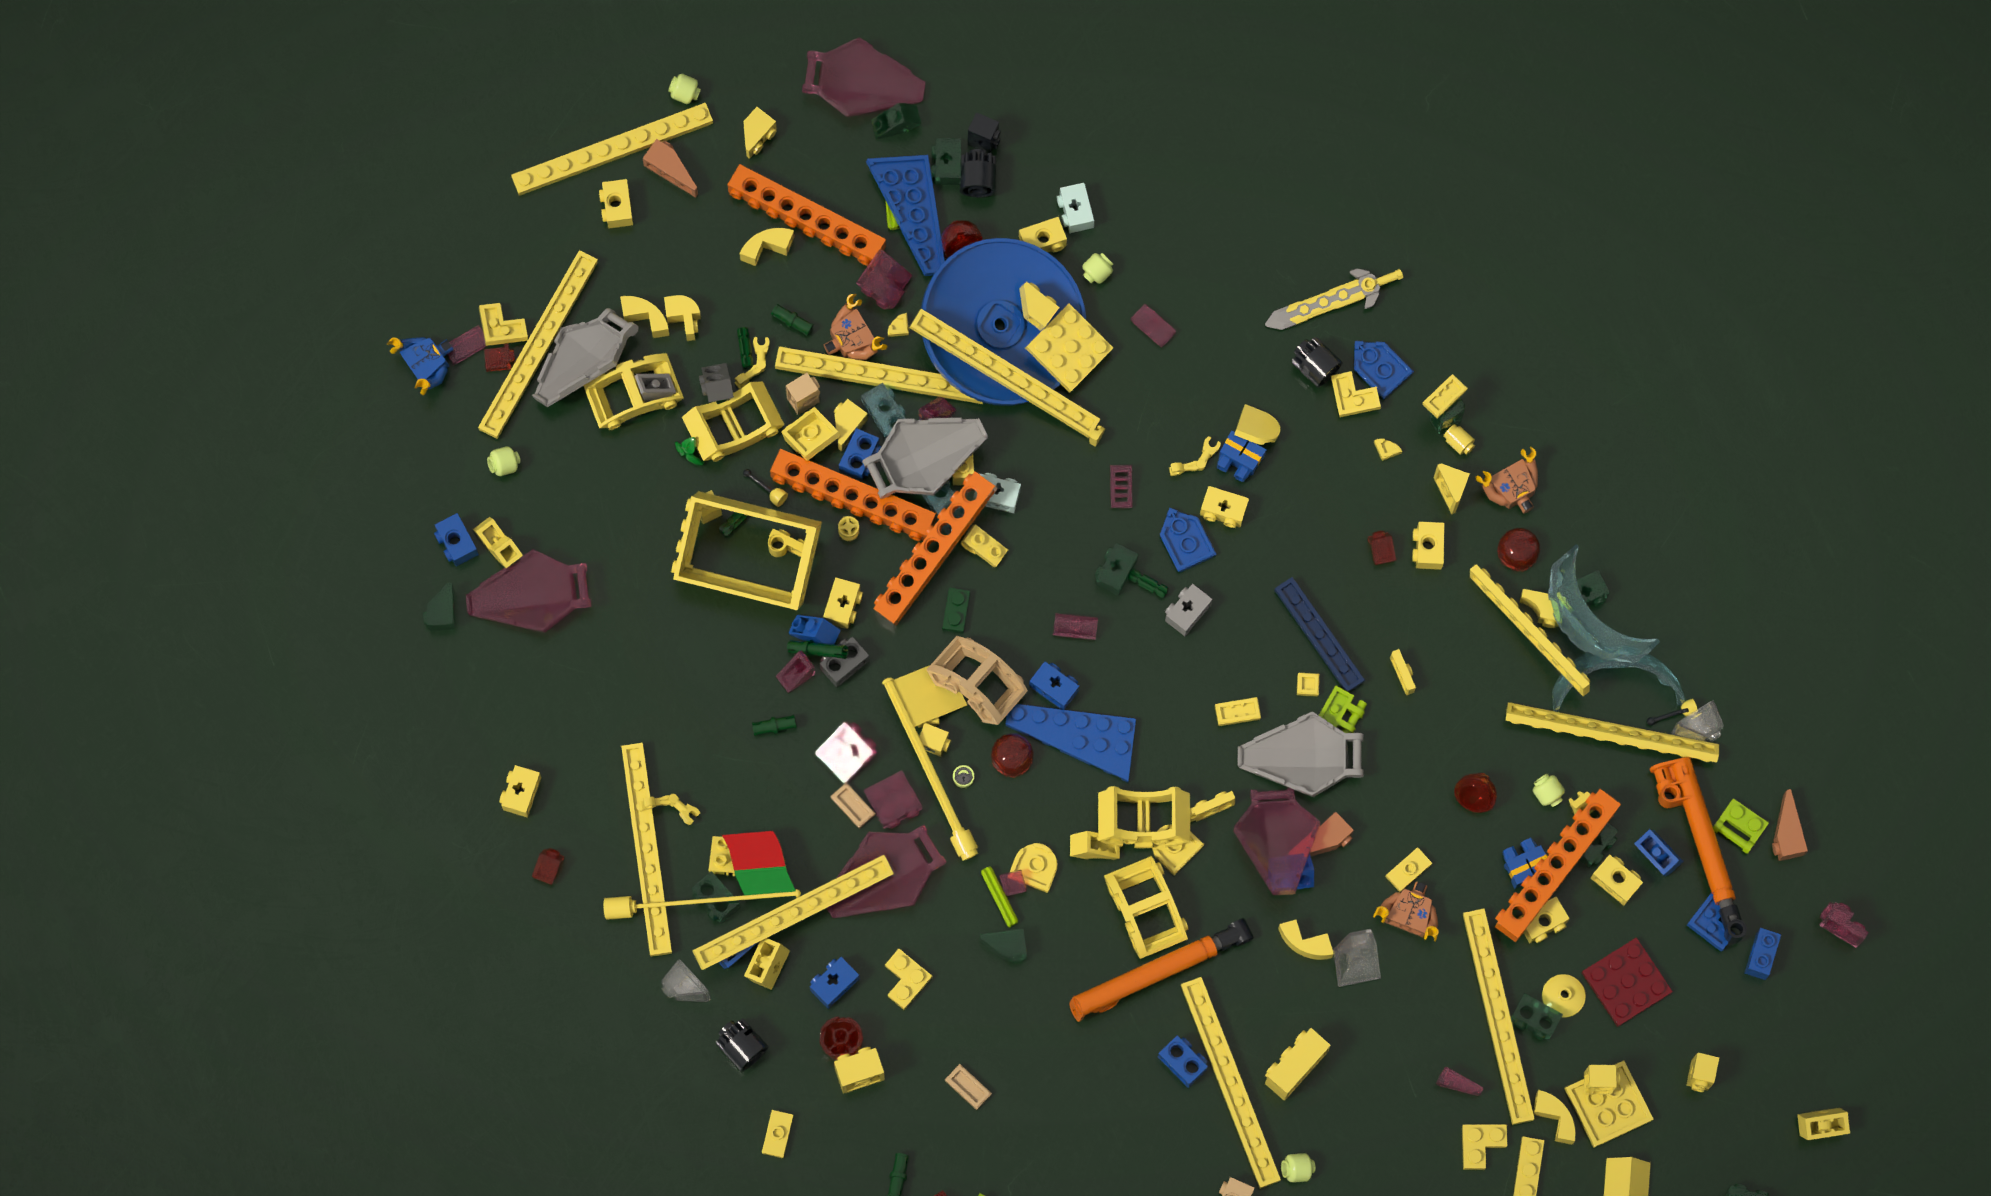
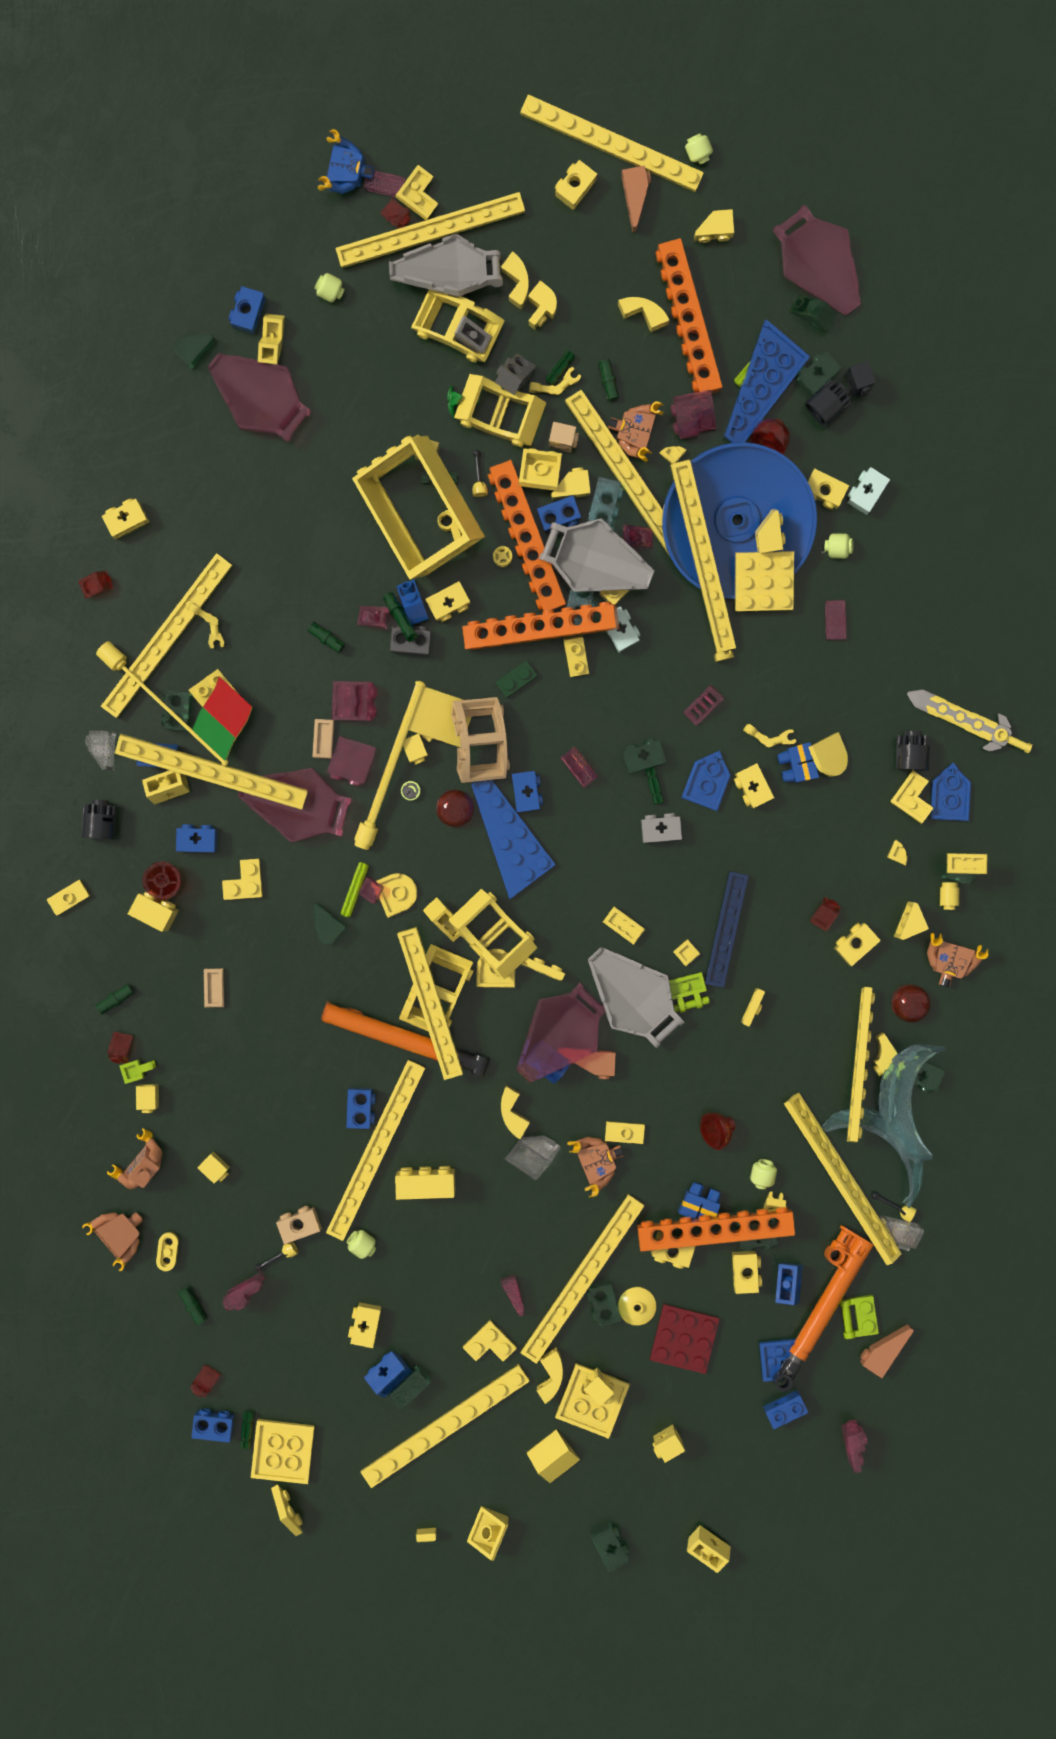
camera: 50 degrees right, 15 degrees up
none -> light yellow plate [398,927,463,1080]

